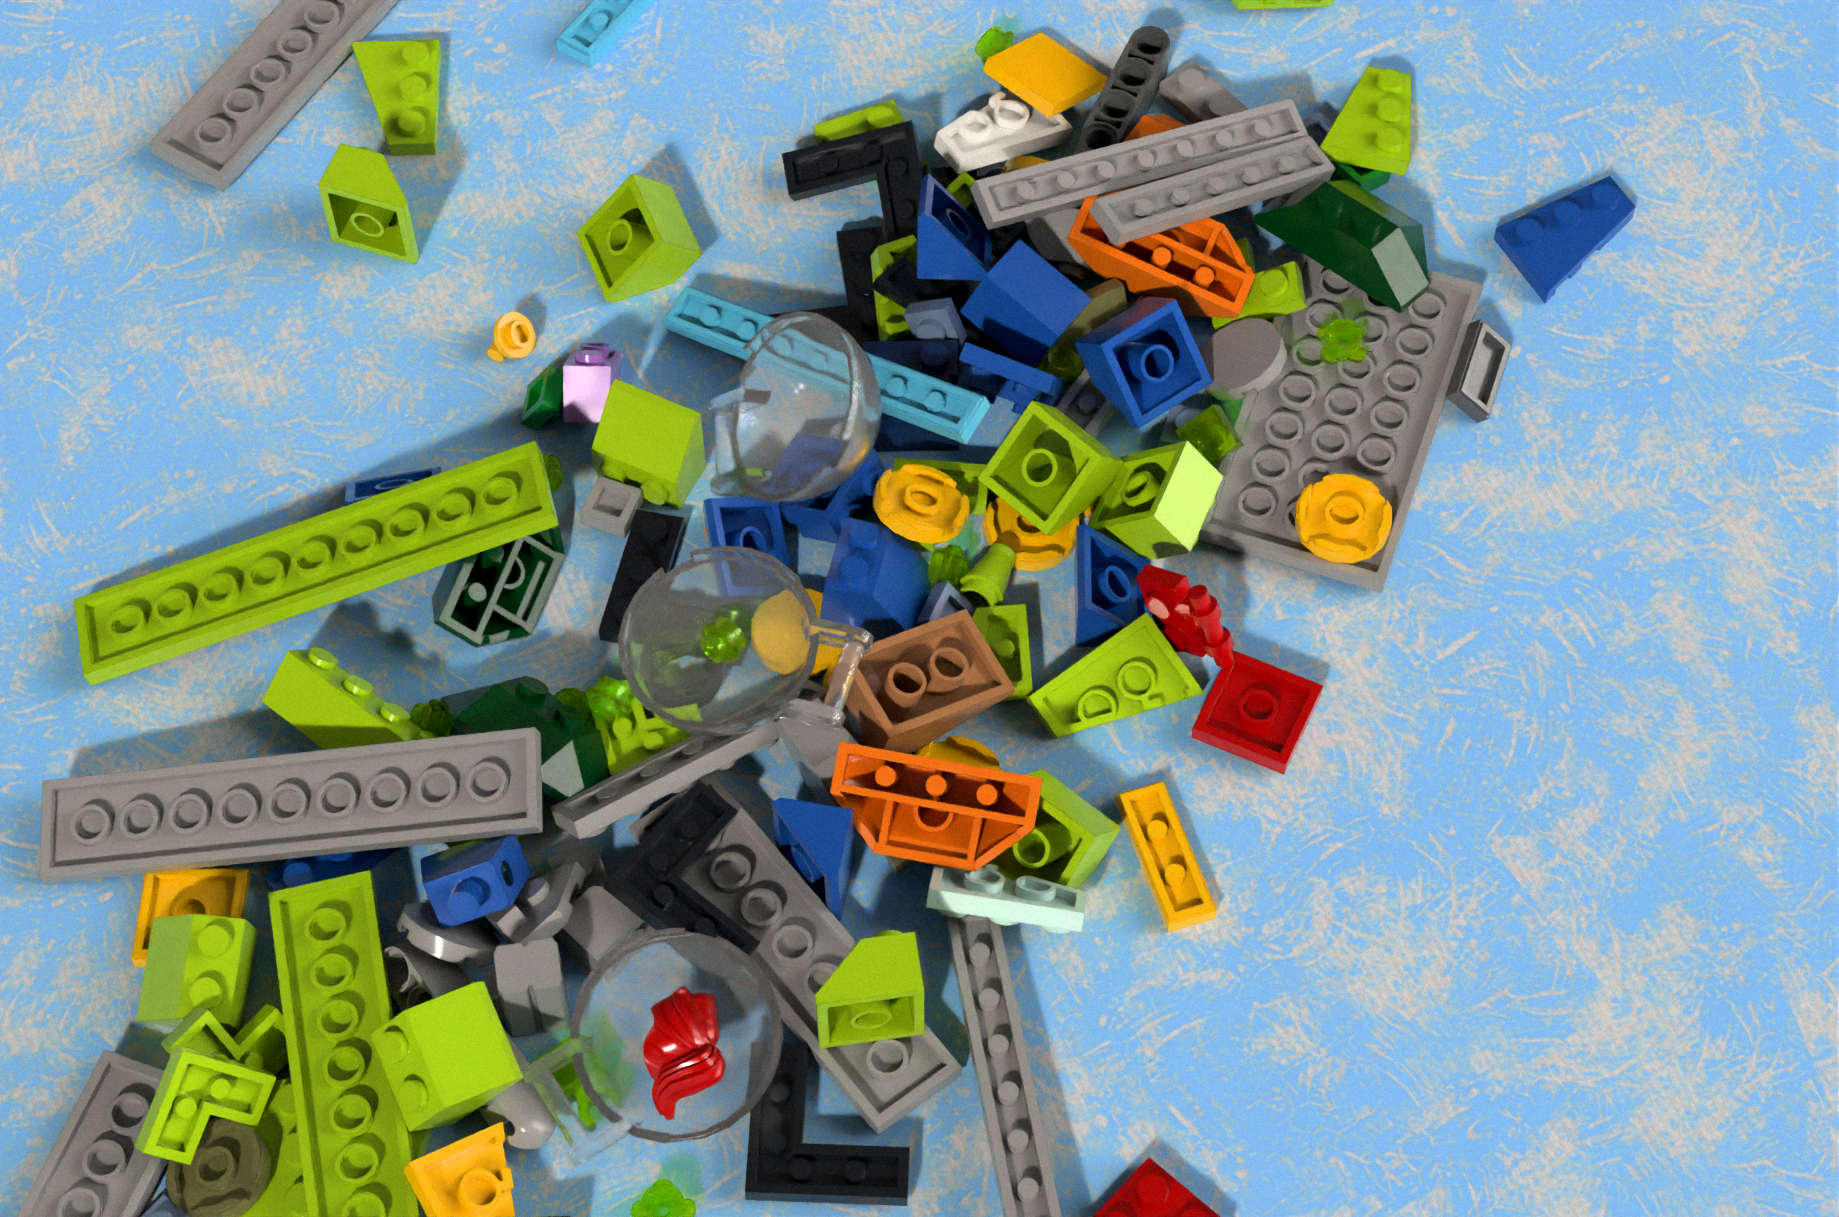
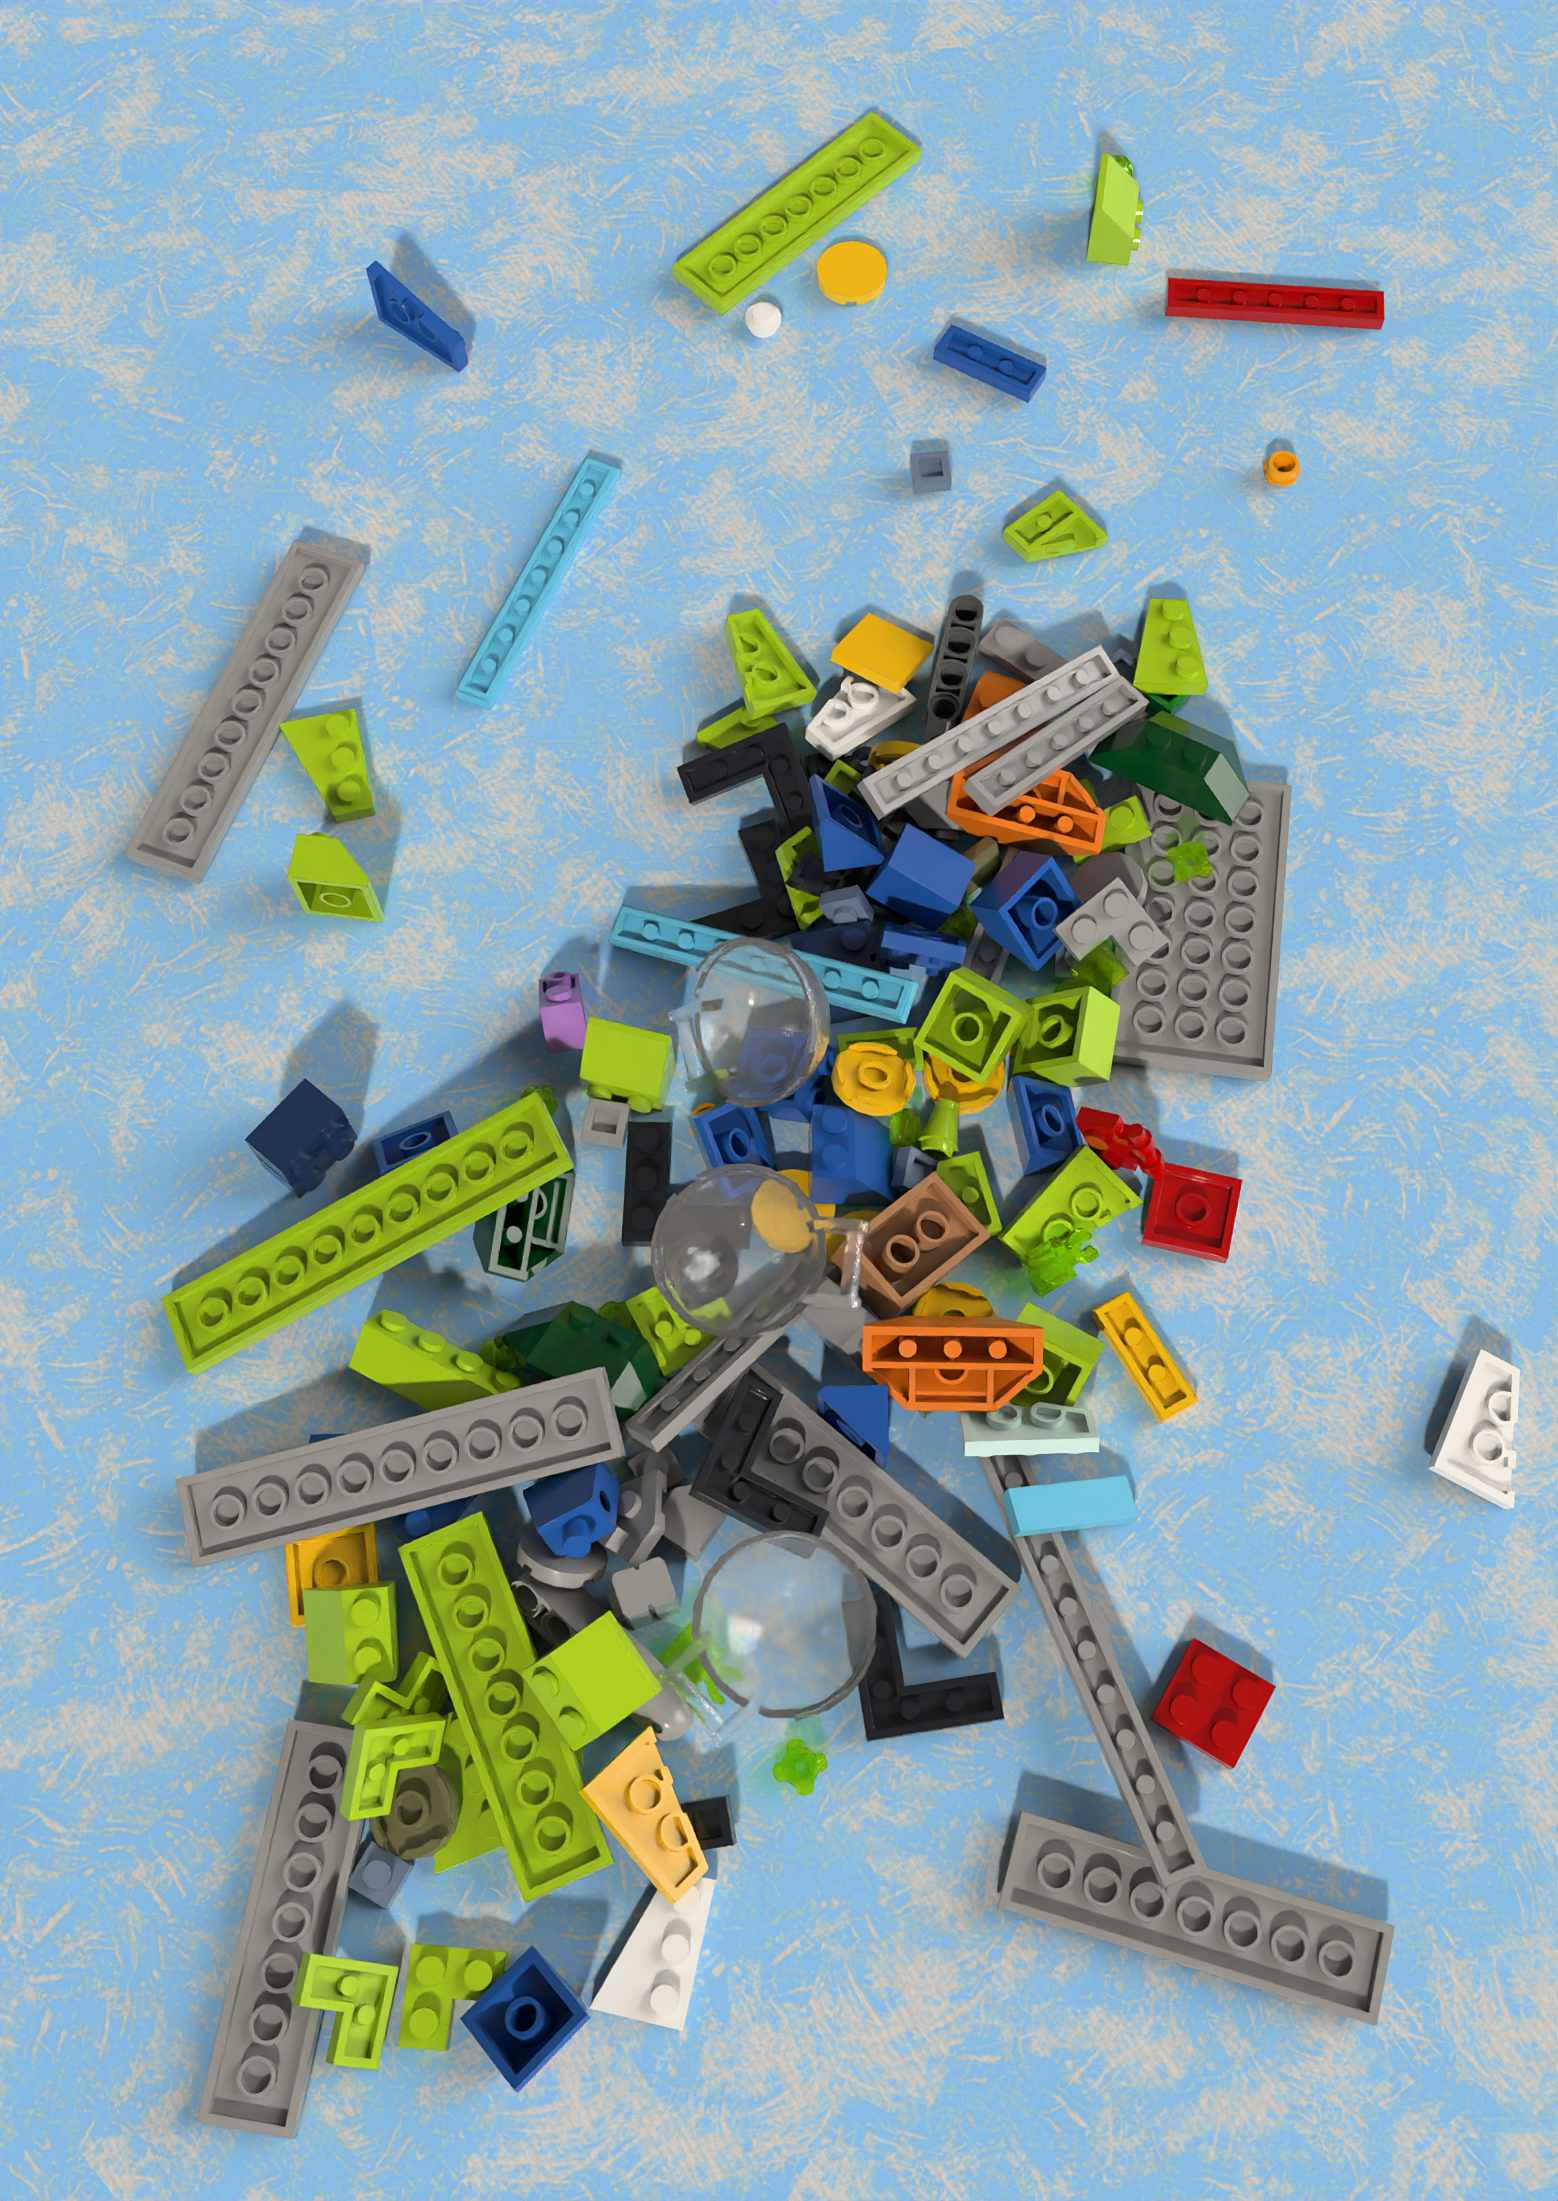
camera: 10 degrees left, 10 degrees up
yellow plate [487,312,536,362] -> none
green plate [520,365,564,431] -> none
lime slope [576,174,703,303] -> none
clear neon green plate [586,675,635,720] -> none
red hair [643,986,726,1120] -> none
clear neon green plate [700,617,746,664] -> none
lime slope [815,930,925,1049] -> none
clear neon green plate [975,26,1014,66] -> none
yellow tile [1295,473,1392,564] -> none
dark grey tile [1445,319,1512,423] -> none
blue wing [1494,176,1636,303] -> none
none -> dark blue piece [244,1078,358,1198]
none -> lime wing [723,608,817,721]
none -> medium azure tile [1002,1475,1139,1537]
none -> clear neon green plate [1019,1227,1099,1297]
none -> light grey plate [1051,877,1168,967]
none -> white wing [1427,1349,1520,1510]

